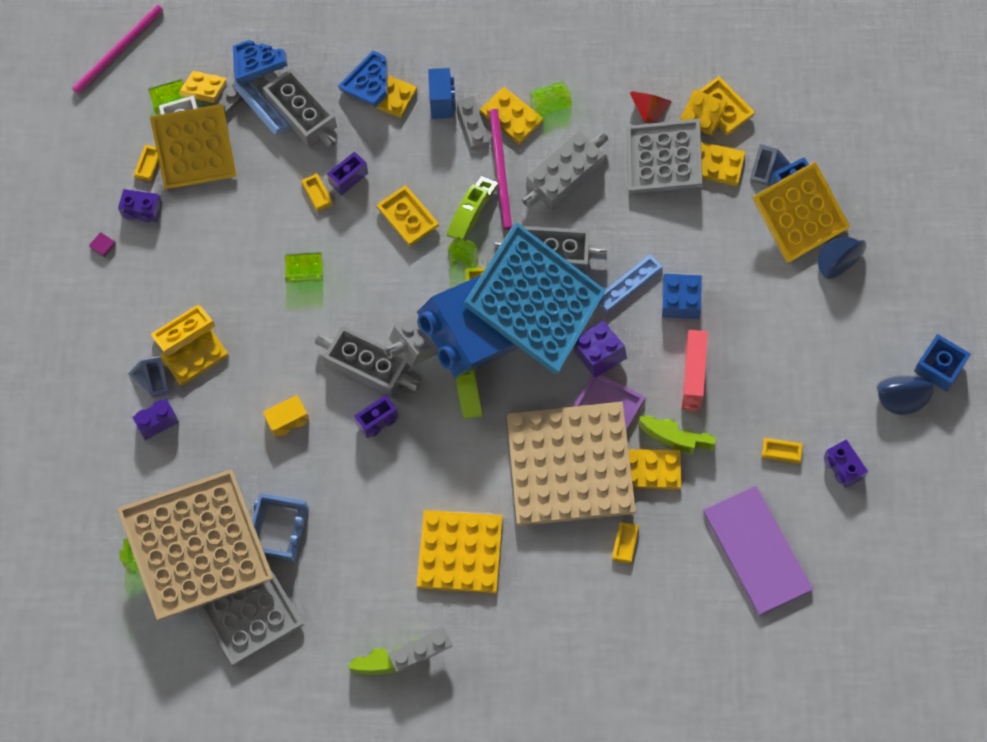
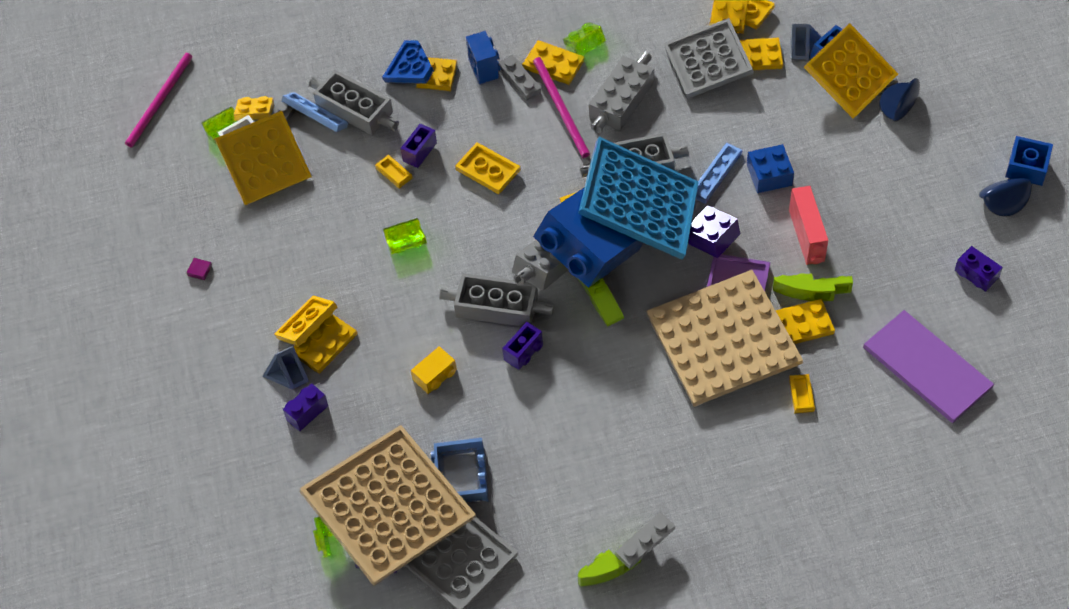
camera: 15 degrees left, 10 degrees down
dark purple brick [118,189,162,222] -> none
yellow tile [133,145,159,182] -> none
blue plate [233,40,288,84] -> none
yellow plate [417,510,503,594] -> none
lime slope [446,177,498,242] -> none
clear neon green bracket [447,237,478,268] -> none
red slope [630,91,672,124] -> none
yellow tile [761,438,803,464] -> none

